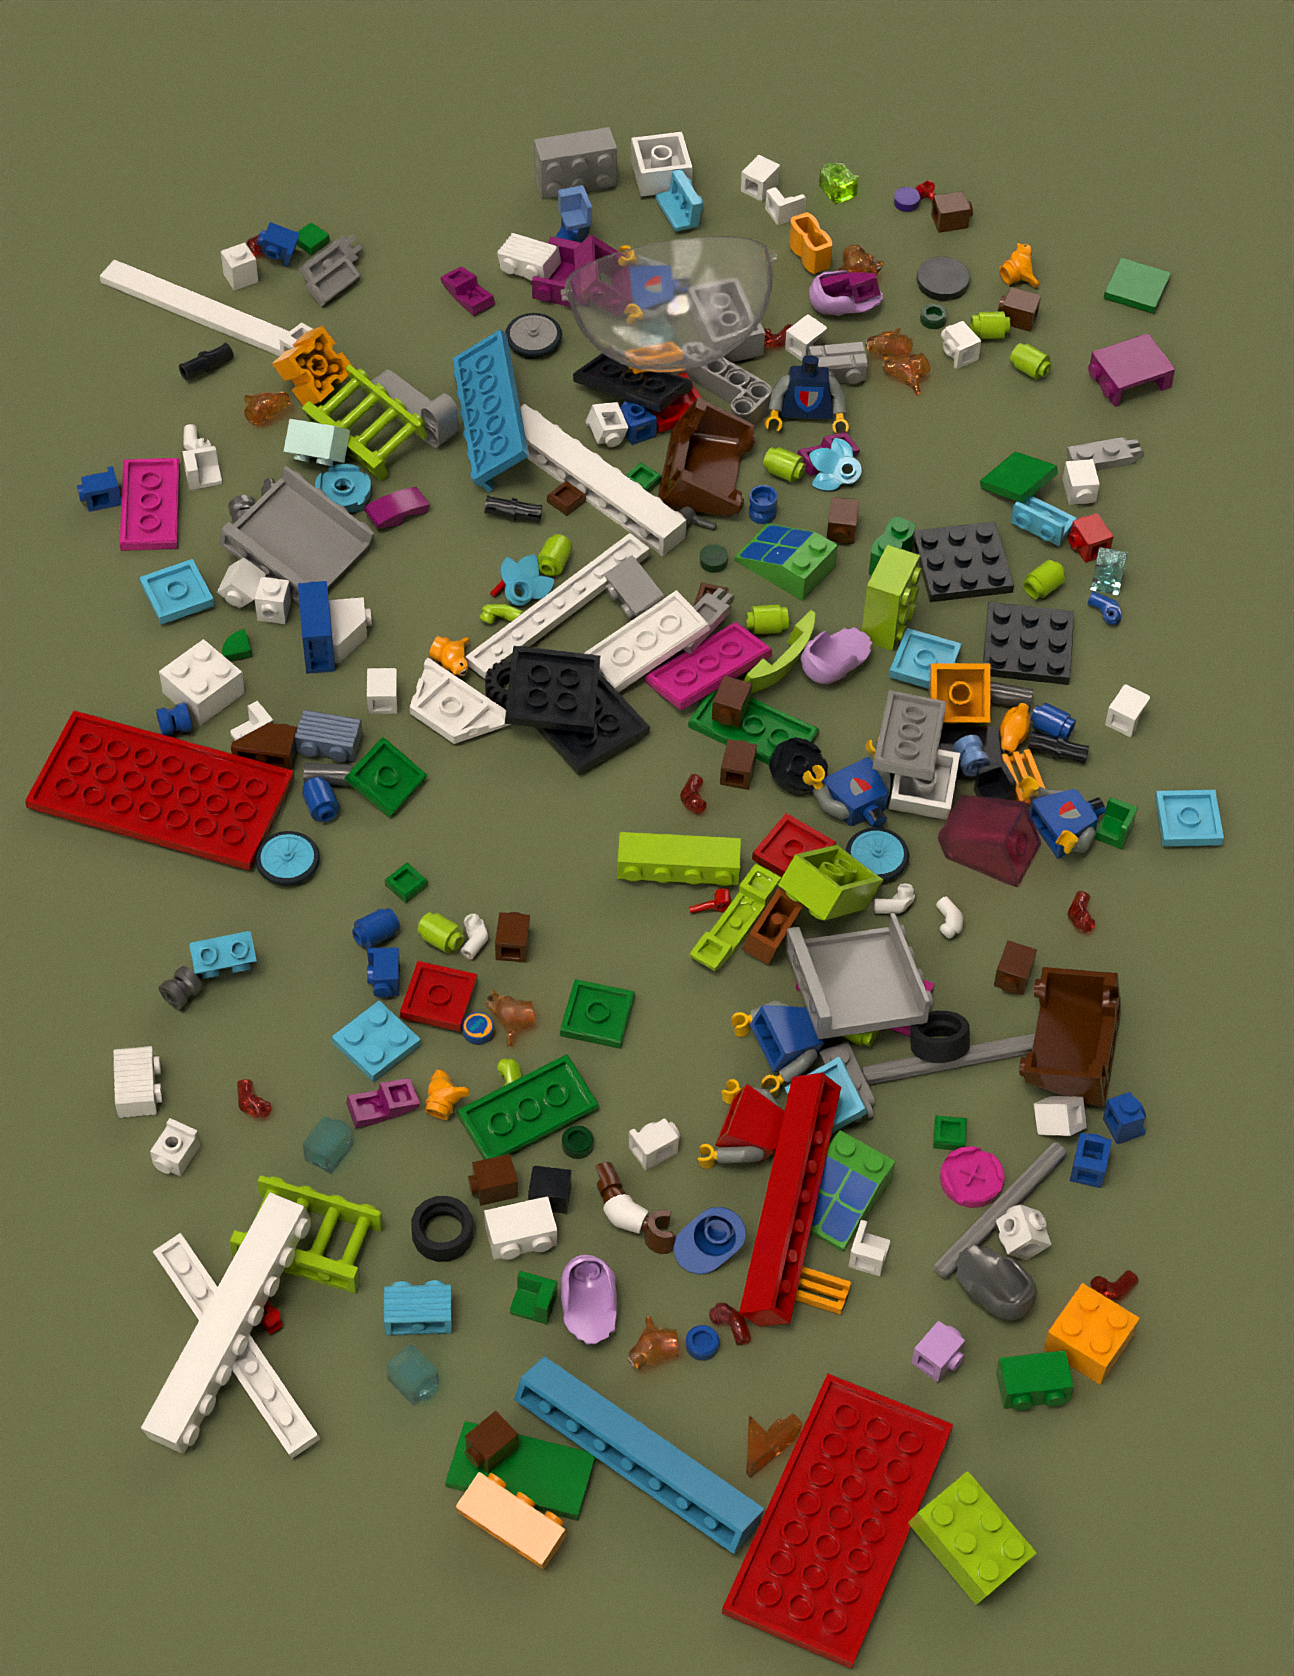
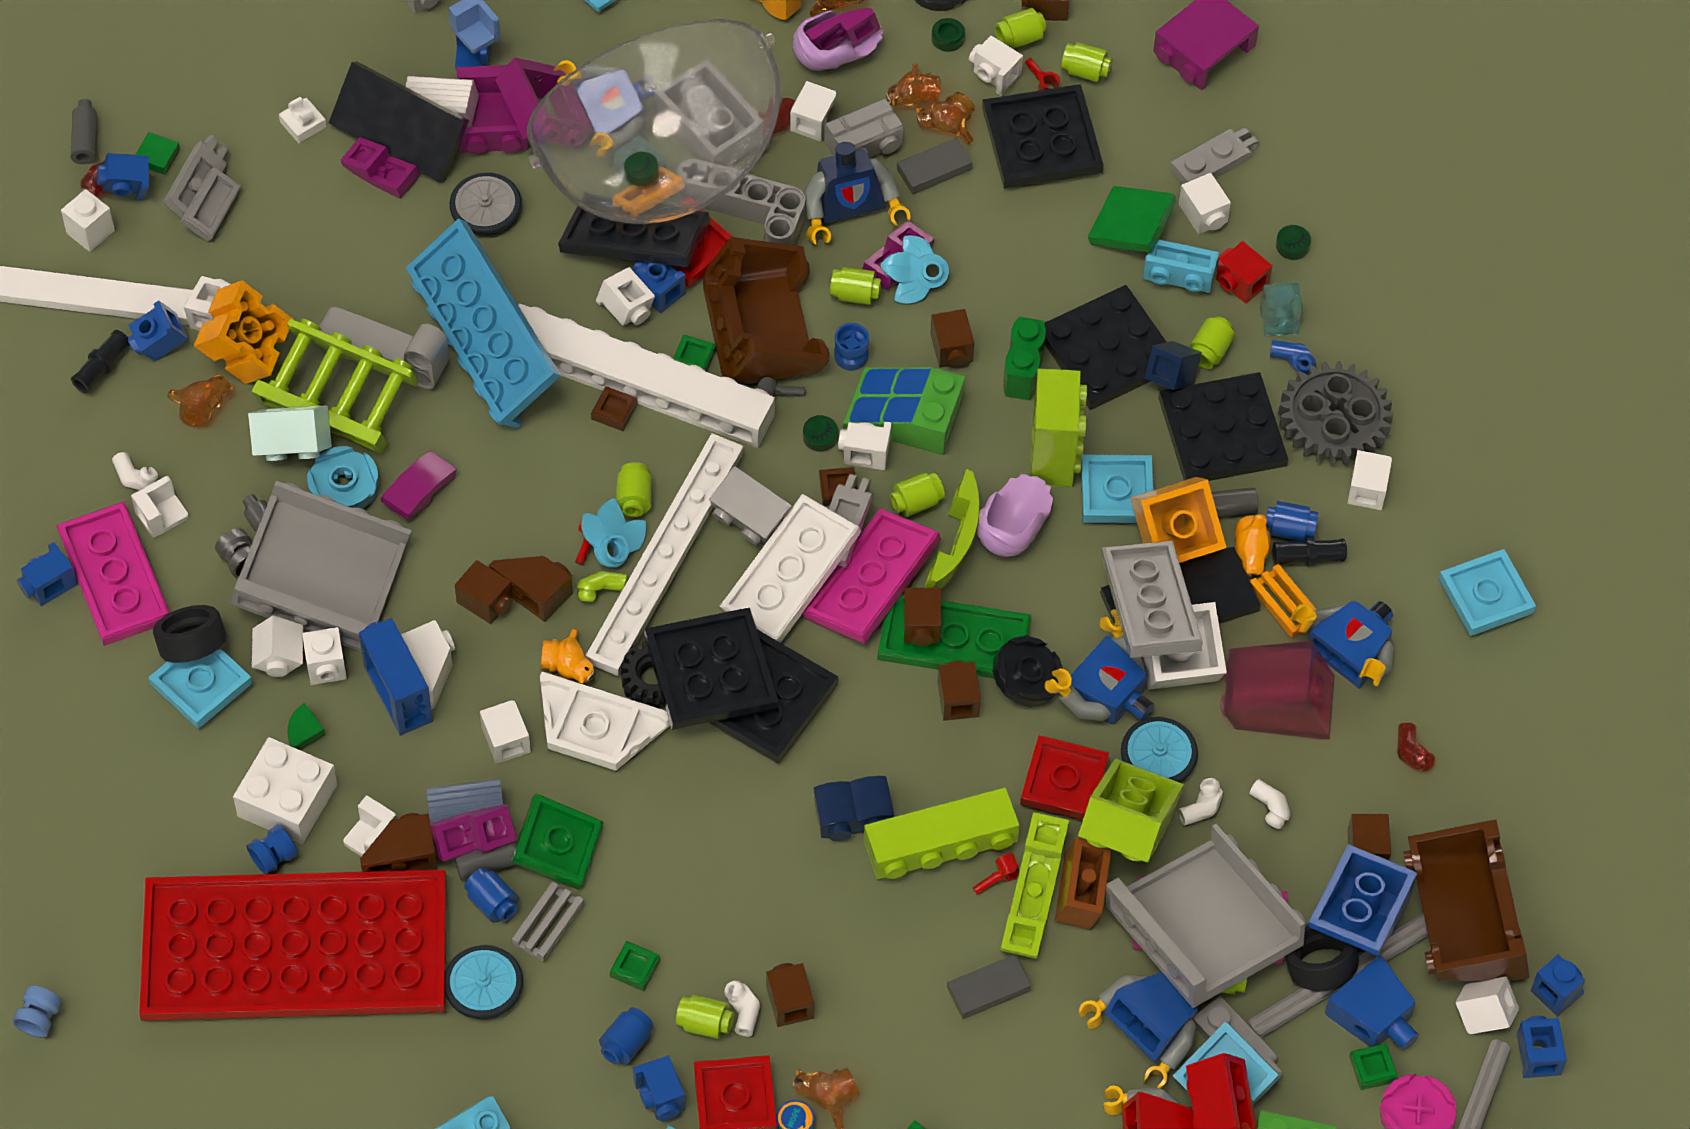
camera: 20 degrees left, 5 degrees up
black pin [484,495,542,523] -> none
green tile [560,979,635,1049] -> none
clear red arm [680,774,707,815] -> none
medium blue wheel [953,735,991,776] -> none
black panel [973,761,1017,812] -> none
green panel [1094,797,1138,850] -> none
none -> dark grey cylinder [71,99,97,164]
none -> blue brick [128,300,188,362]
none -> black tyre [153,605,226,663]
none -> white tile [279,97,327,143]
none -> black tile [328,61,469,182]
none -> magenta slope [430,804,517,861]
none -> reddish brown brick [454,560,513,624]
none -> reddish brown slope [489,556,573,622]
none -> light grey tile [512,881,584,962]
none -> dark green tile [624,152,659,186]
none -> dark blue brick [814,776,894,841]
none -> white brick [838,422,892,470]
none -> dark grey tile [897,138,973,194]
none -> dark grey tile [947,954,1031,1019]
none -> black plate [982,84,1104,189]
none -> red hand [1025,58,1060,91]
none -> dark blue panel [1144,341,1202,390]
none -> dark green tile [1276,225,1311,260]
none -> dark grey gear [1278,361,1393,466]
none -> blue slope [1307,844,1418,956]
none -> blue torso [1325,955,1419,1050]

